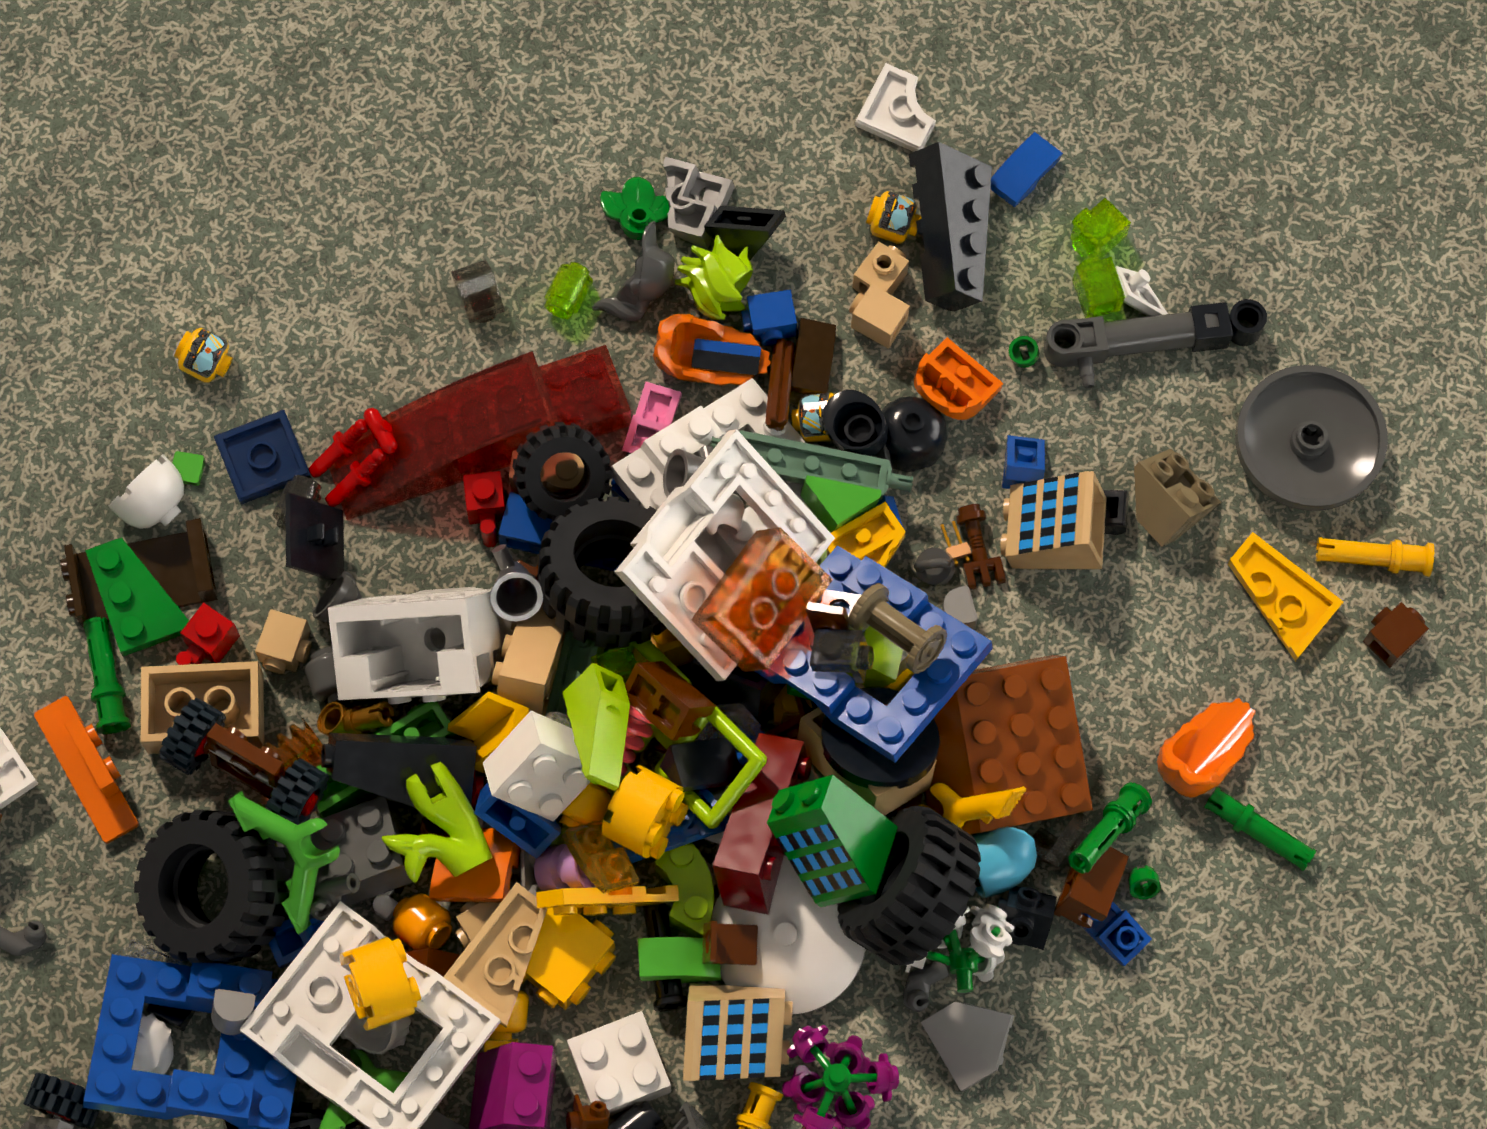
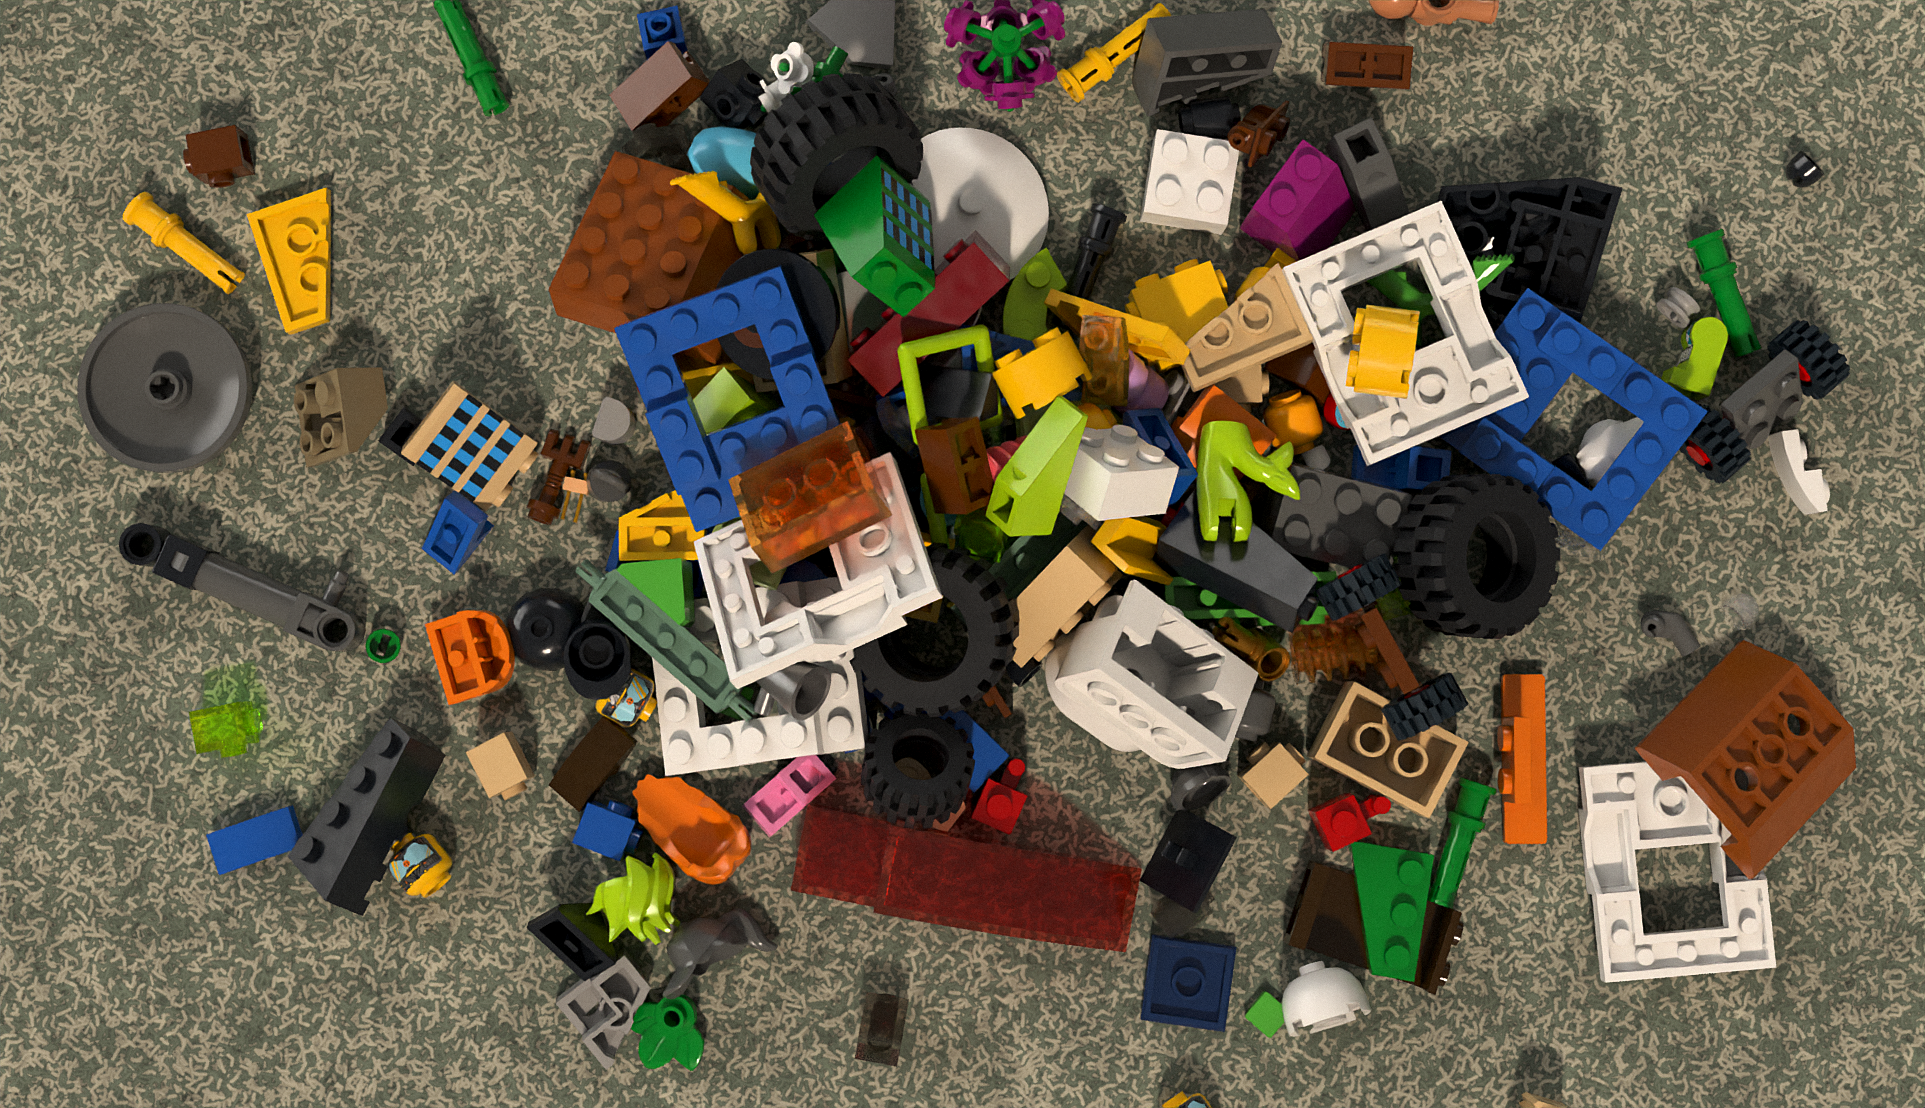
camera: 150 degrees left, 15 degrees up
light grey brick [211,989,256,1035] -> none
bright green piece [228,791,340,935] -> none
red piece [308,408,398,507] -> none
dark grey arm [310,873,360,921] -> none
flat silver piece [490,544,543,622] -> none
clear neon green brick [544,262,593,320] -> none
bright green slope [638,937,721,983] -> none
slope [683,983,793,1081] -> none
black sticker [692,339,761,375] -> none
reddish brown bracket [702,921,758,965] -> none
reddish brown axle [765,338,795,431] -> none
reddish brown bracket [805,590,861,639] -> none
clear smoke bracket [809,629,874,683] -> none
dark tan hose [848,583,947,674] -> none
tan brick [852,241,909,295] -> none
white tile [855,63,936,152] -> none
green pin [1068,783,1152,874] -> none
clear neon green brick [1072,257,1125,318] -> none
white piece [1111,266,1168,317] -> none
green hinge [1128,865,1161,899] -> none
orange hair [1157,698,1255,798] -> none

